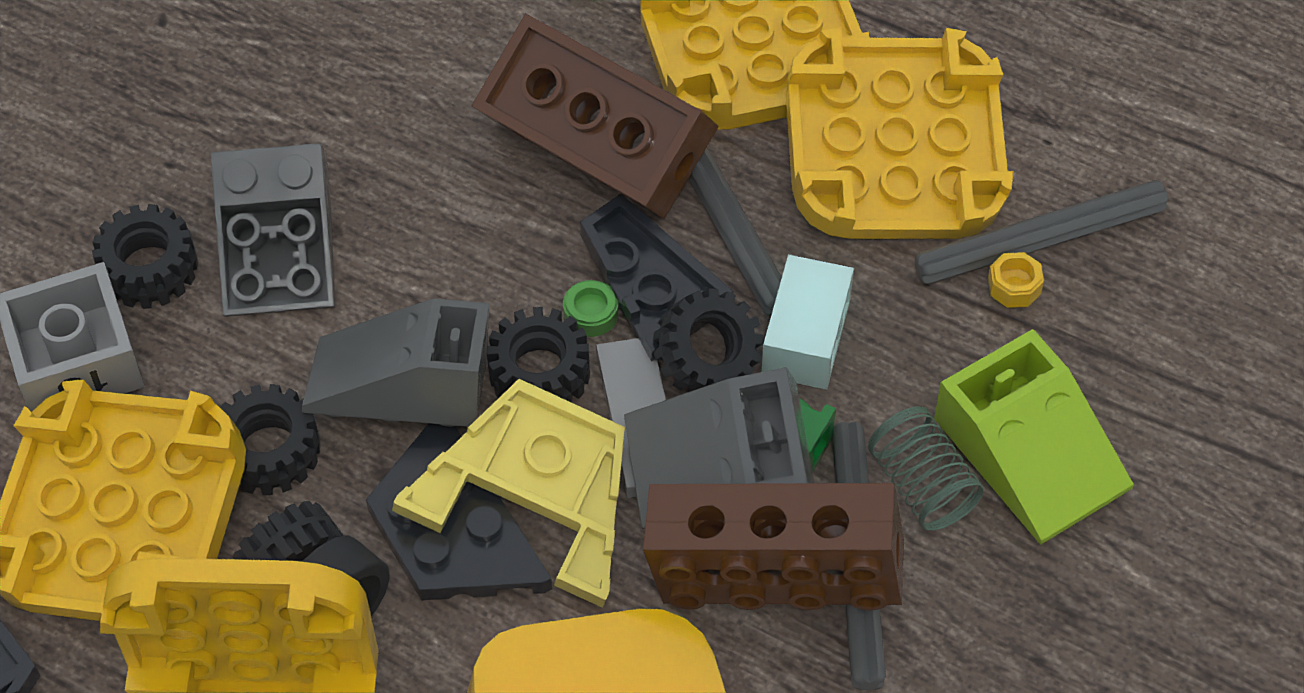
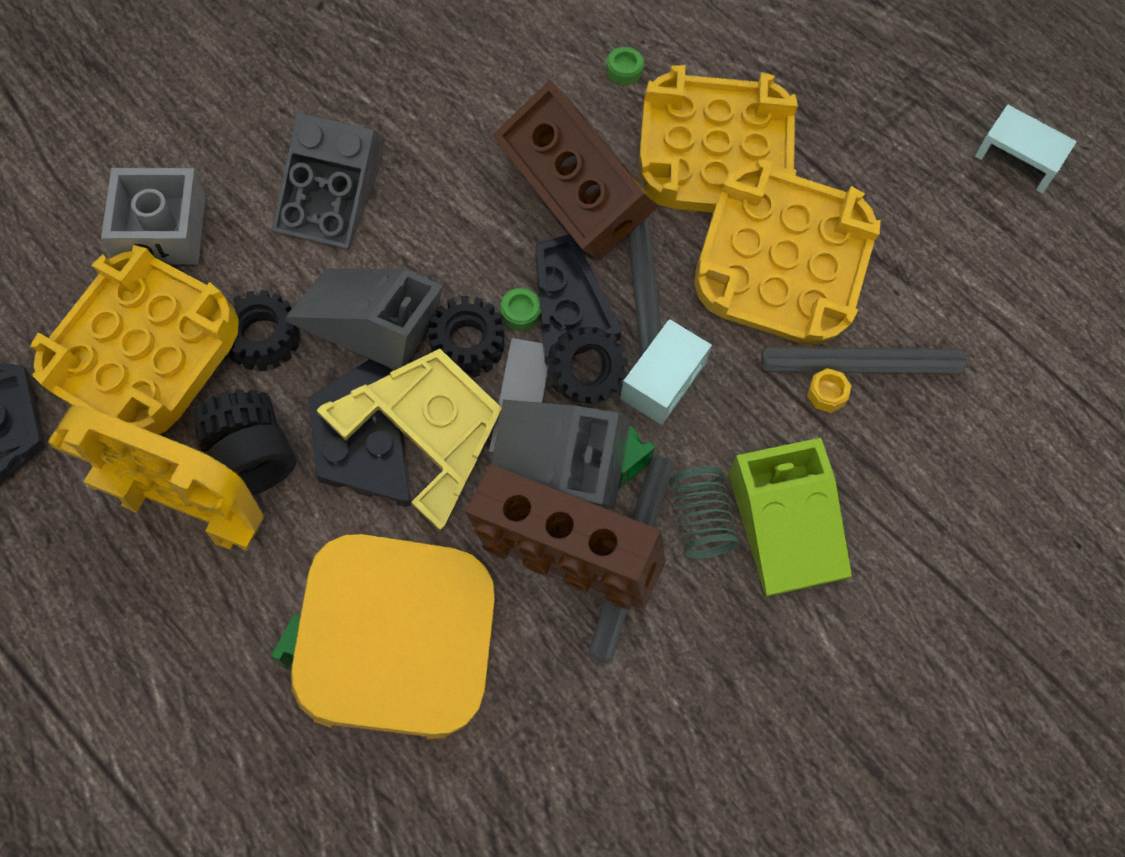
camera: 15 degrees right, 10 degrees up
black tyre [92,204,198,309] -> none

